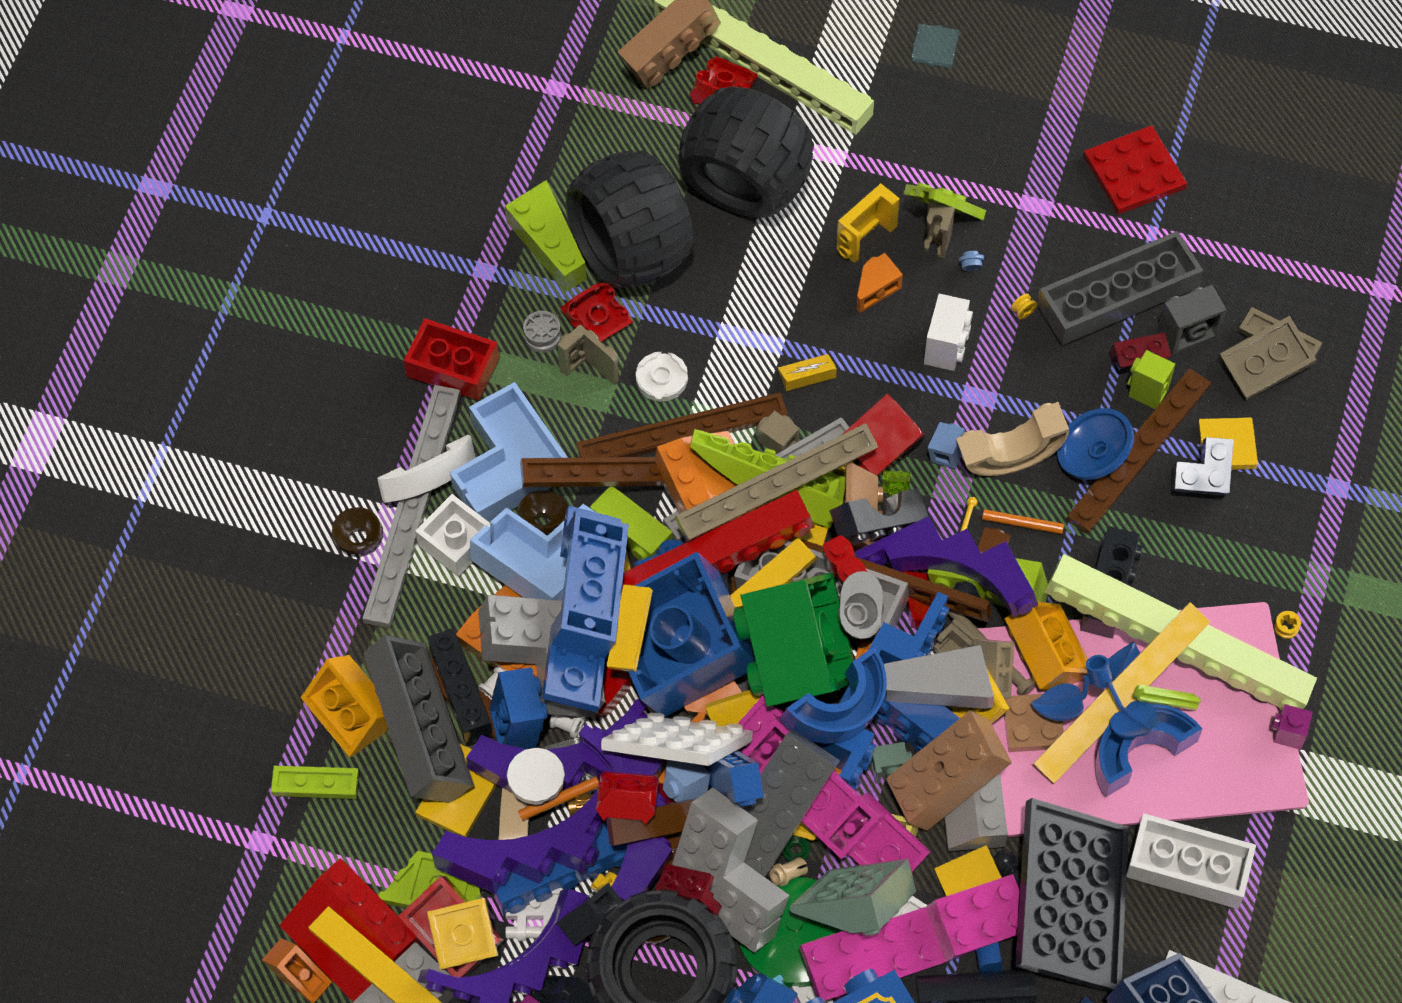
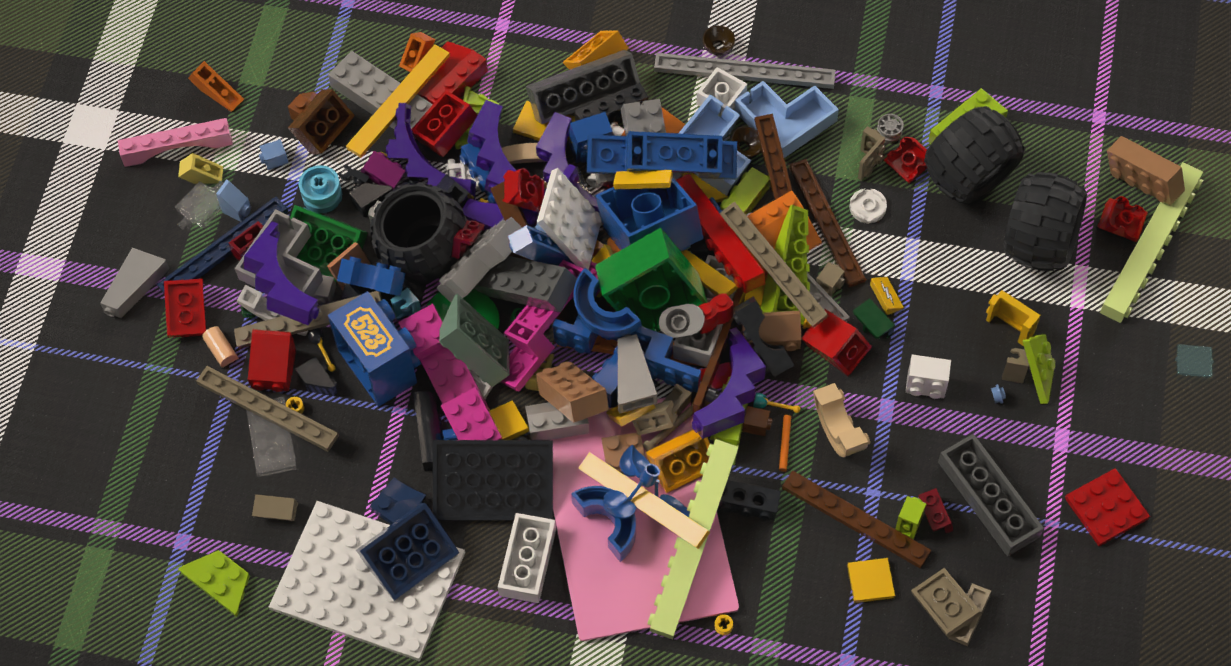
camera: 85 degrees right, 0 degrees up
lime plate [271,766,359,799] -> none
white slope [377,435,475,502] -> none
red brick [404,318,499,401] -> none
yellow tile [427,898,498,970] -> none
white tile [507,748,565,805] -> none
orange bar [518,776,600,821] -> none
tan pin [770,857,808,886] -> none
orange slope [856,253,903,313] -> none
sand green brick [871,742,912,784] -> none
clear neon green plate [882,471,910,495] -> none
medium blue brick [928,422,965,469] -> none
yellow bush [1011,294,1037,319] -> none
blue dish [1057,408,1134,480] -> none
lime axle [1133,685,1201,711] -> none
dark grey brick [1158,285,1227,355] -> none
brick [1171,437,1234,496] -> none
magenta brick [1272,704,1313,750] -> none
none -> dark green panel [853,298,895,339]

